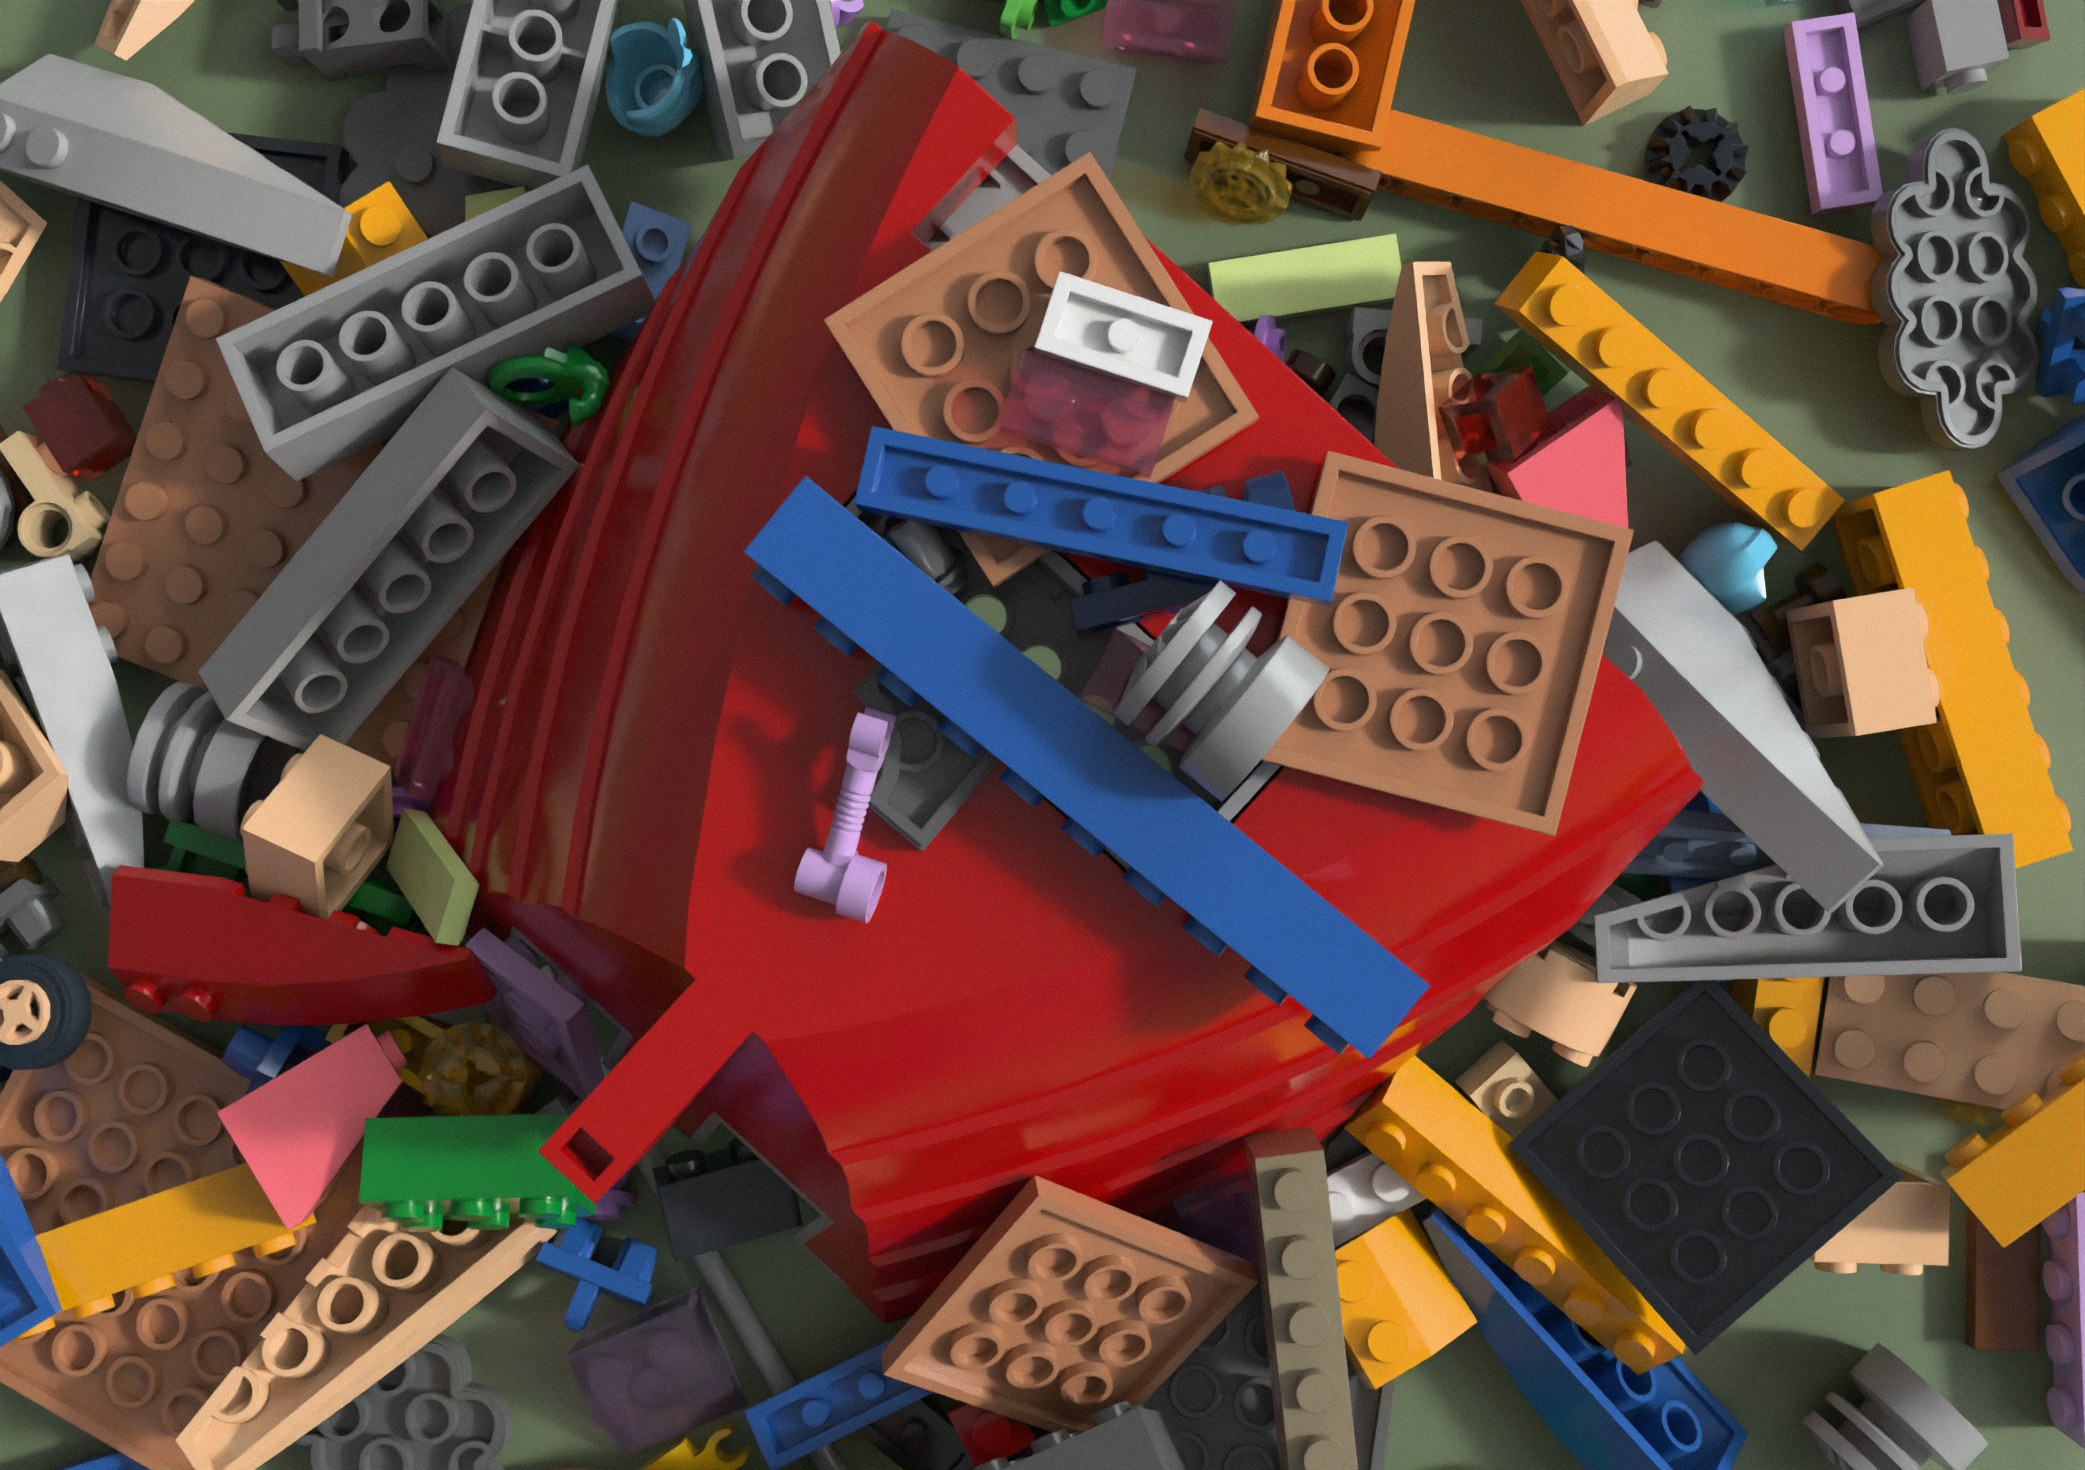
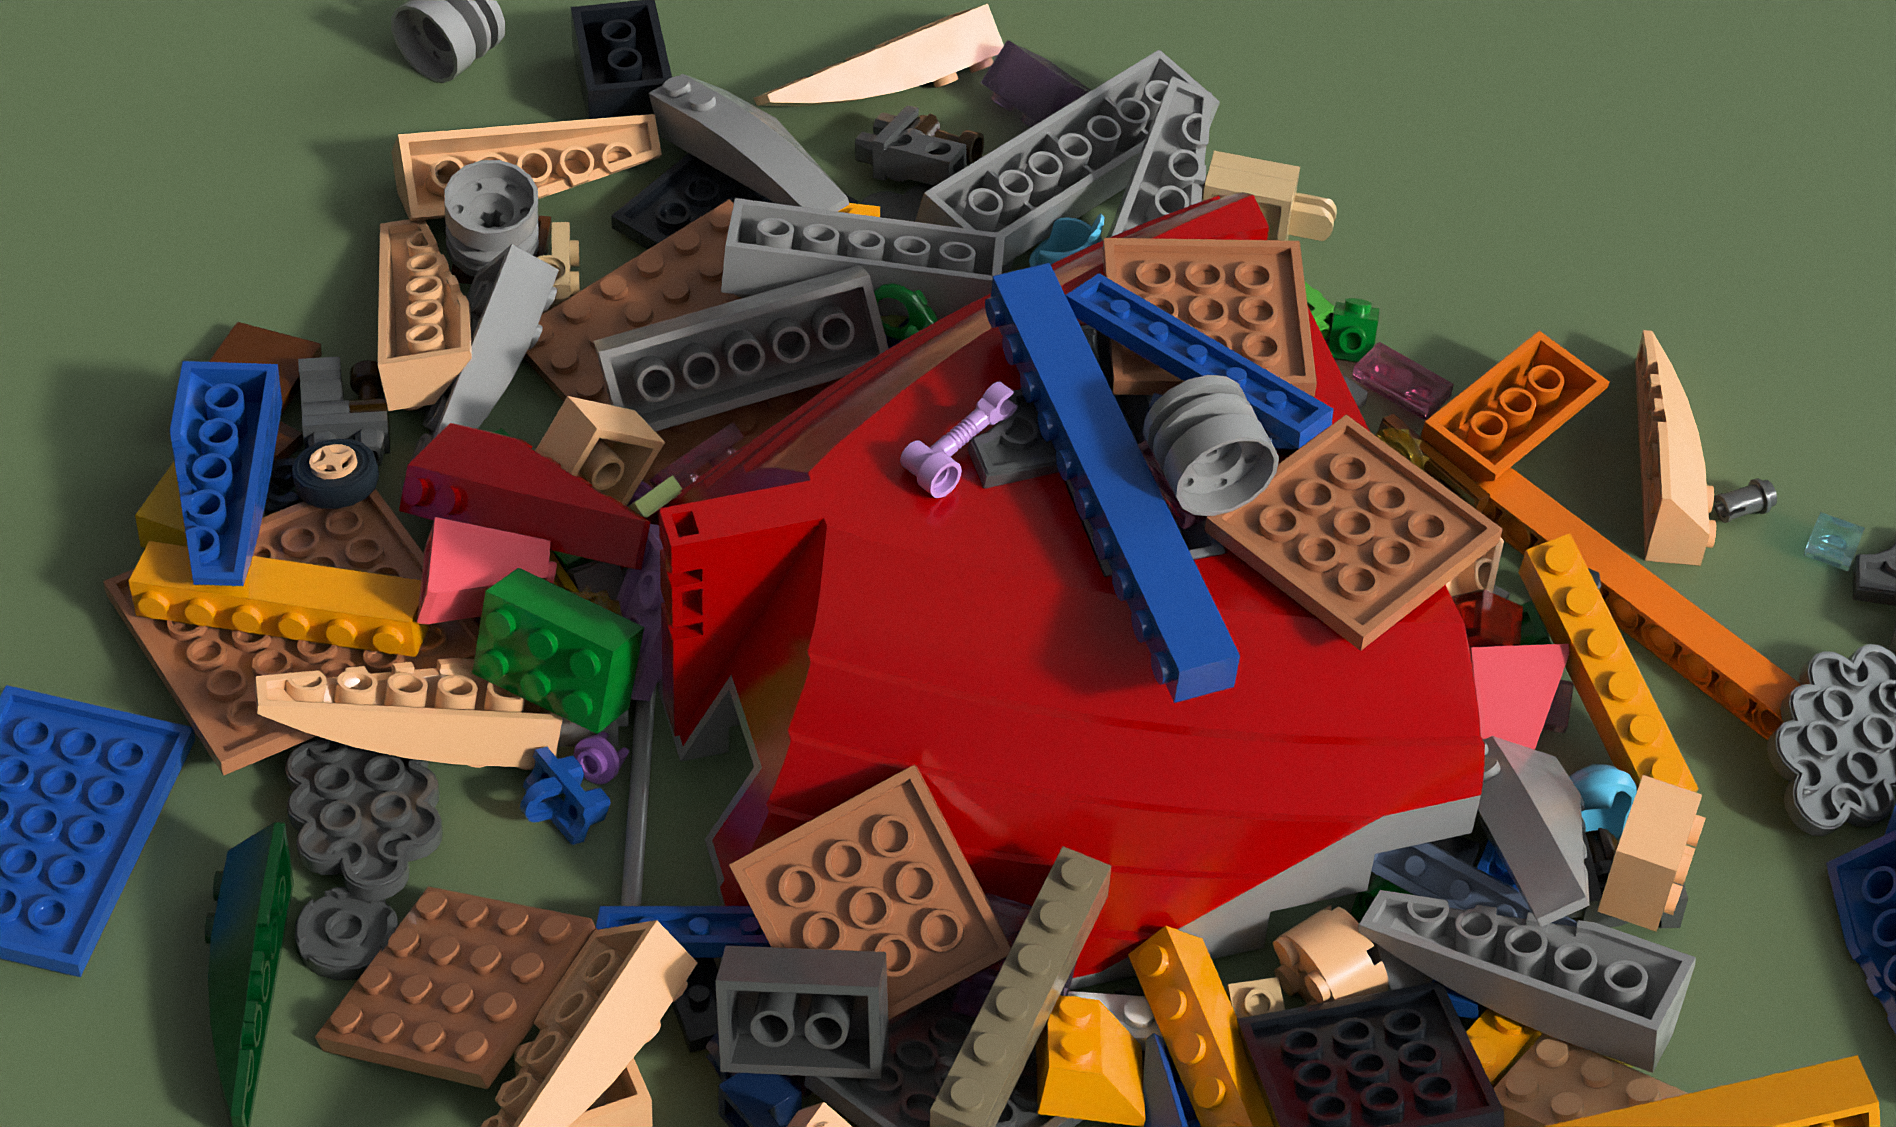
camera: 30 degrees right, 40 degrees down
clear red brick [22,373,137,481] -> none
light grey wheel [127,682,296,843] -> none
clear purple slope [567,1286,748,1456] -> none
black brick [652,1137,803,1262] -> none
clear pink plate [999,349,1176,477] -> none
white plate [1035,271,1213,403] -> none
black gear [1645,105,1749,202] -> none
lavender plate [1783,12,1883,216] -> none
light orange brick [1829,470,2073,869] -> none

